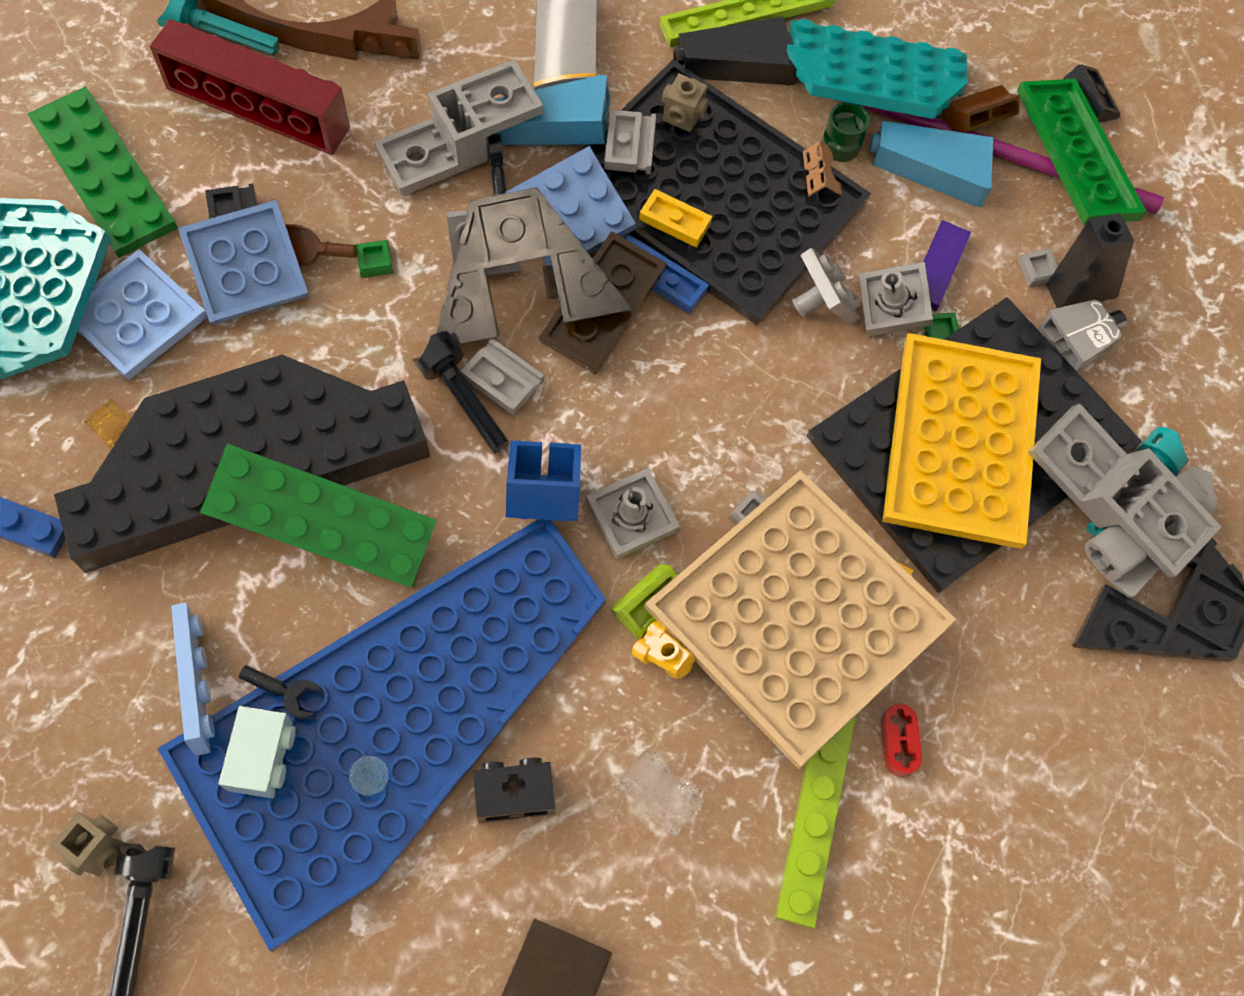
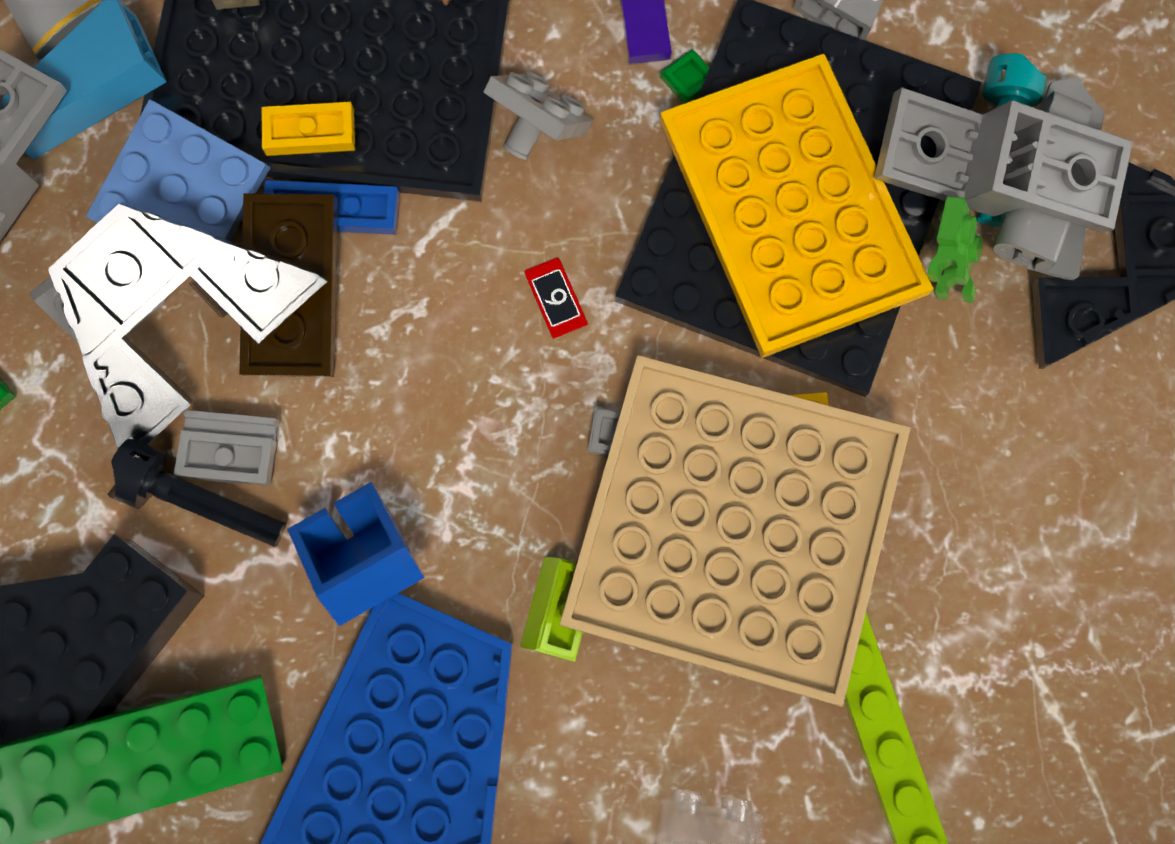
camera: 25 degrees left, 10 degrees up
black piece [488,133,506,196] -> none
light grey plate [585,468,681,560] -> none
light grey plate [604,109,656,174] -> none
yellow plate [632,621,695,679] -> none
light grey plate [859,262,934,336] -> none
red beam [881,704,922,777] -> none
none -> sticker [524,258,588,339]
none -> bright green plate [927,197,983,303]

